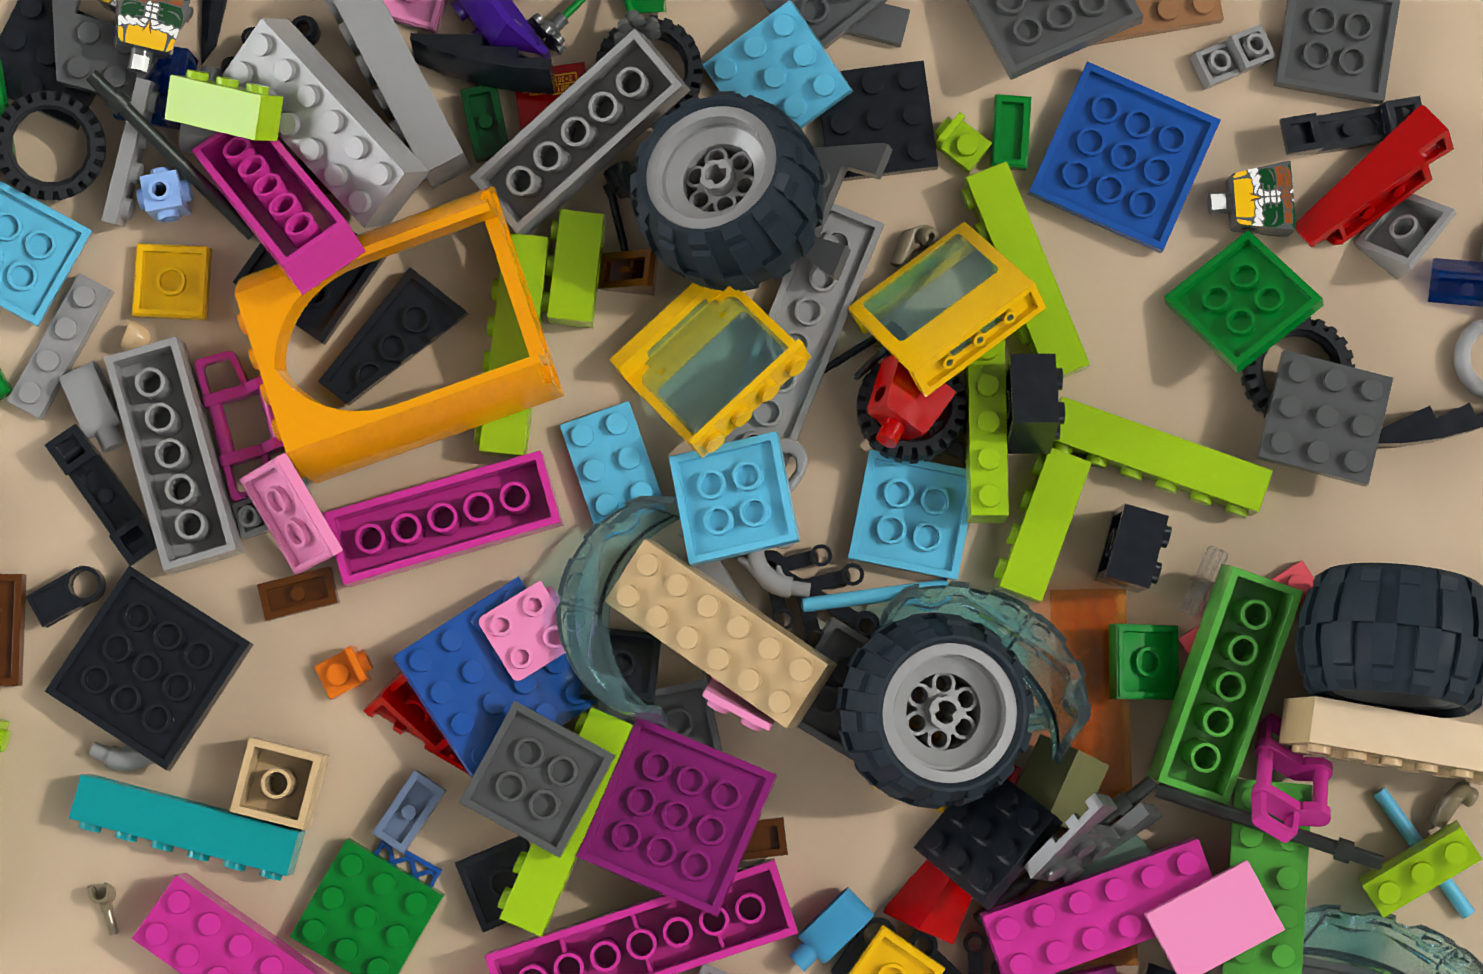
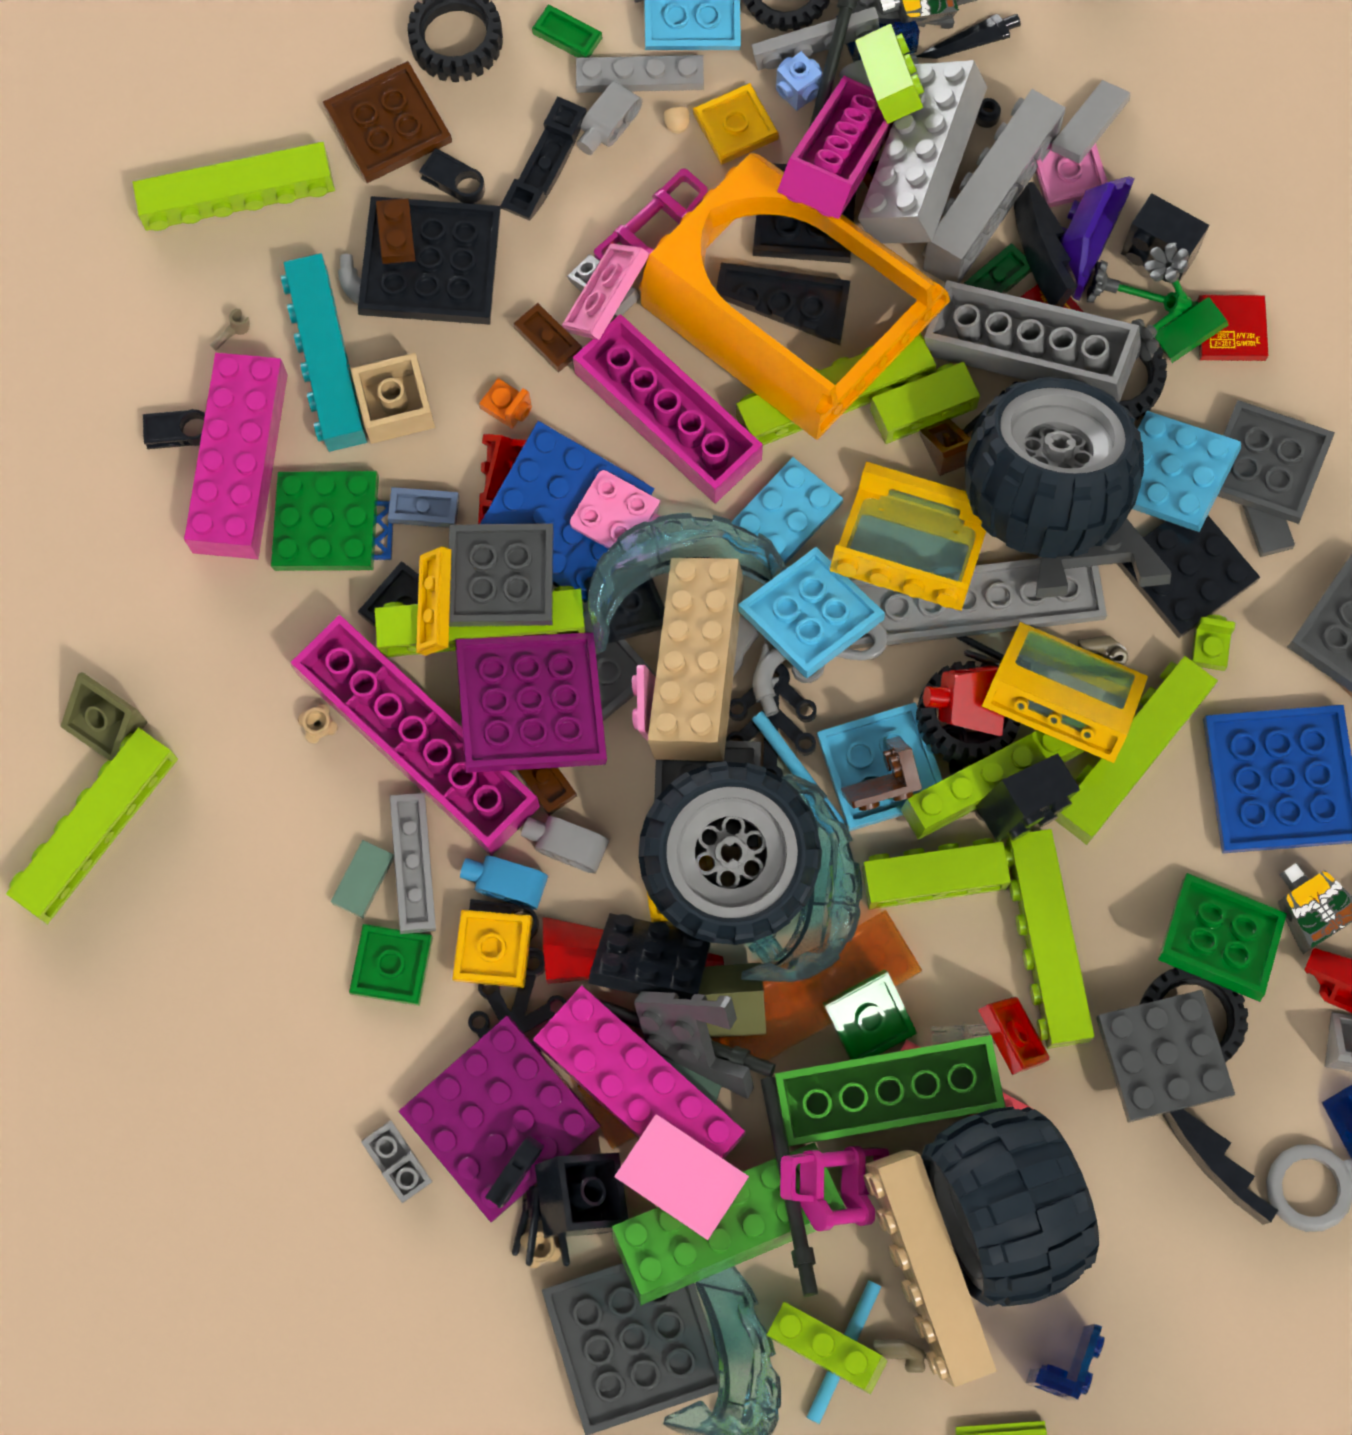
camera: 65 degrees right, 10 degrees down
light grey brick [104,336,245,574] -> none
green tile [990,94,1032,171] -> none
black brick [1095,503,1172,593] -> none
none -> reddish brown plate [376,198,415,264]
none -> yellow tile [416,546,451,656]
none -> light grey piece [521,816,609,874]
none -> bracket [841,736,922,811]
none -> red tile [978,996,1050,1075]

